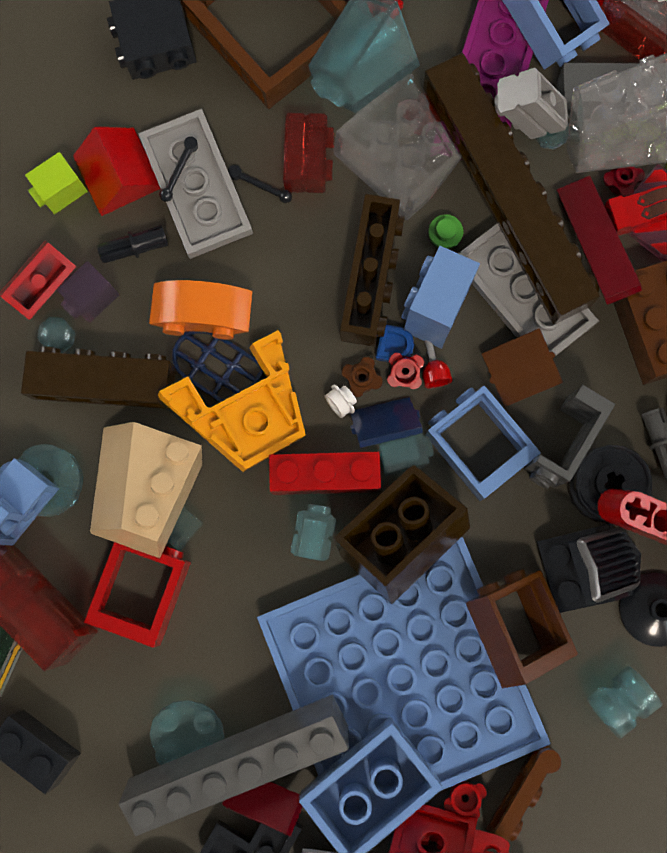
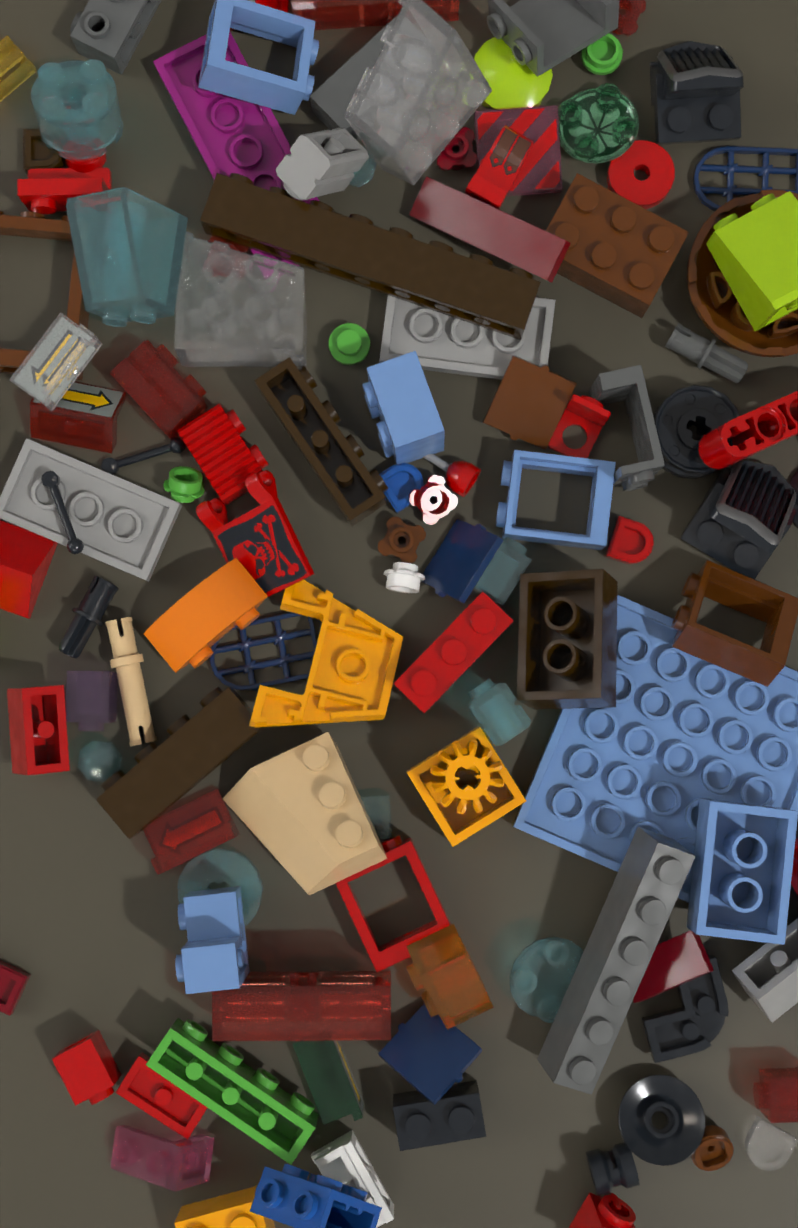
camera: 50 degrees left, 5 degrees up
none -> clear panel [9,312,103,411]
none -> clear red panel [30,381,126,454]
none -> tan pin [105,617,157,746]
none -> clear red panel [143,789,240,875]
none -> bright green plate [163,466,205,503]
none -> red brick [177,404,269,505]
none -> red flag [196,470,314,598]
none -> dark blue piece [378,1002,482,1105]
none -> clear orange brick [406,924,494,1030]
none -> light orange brick [407,726,526,847]
none -> light orange gear [430,739,505,815]
none -> red bracket [548,394,611,458]
none -> red tile [605,516,654,564]

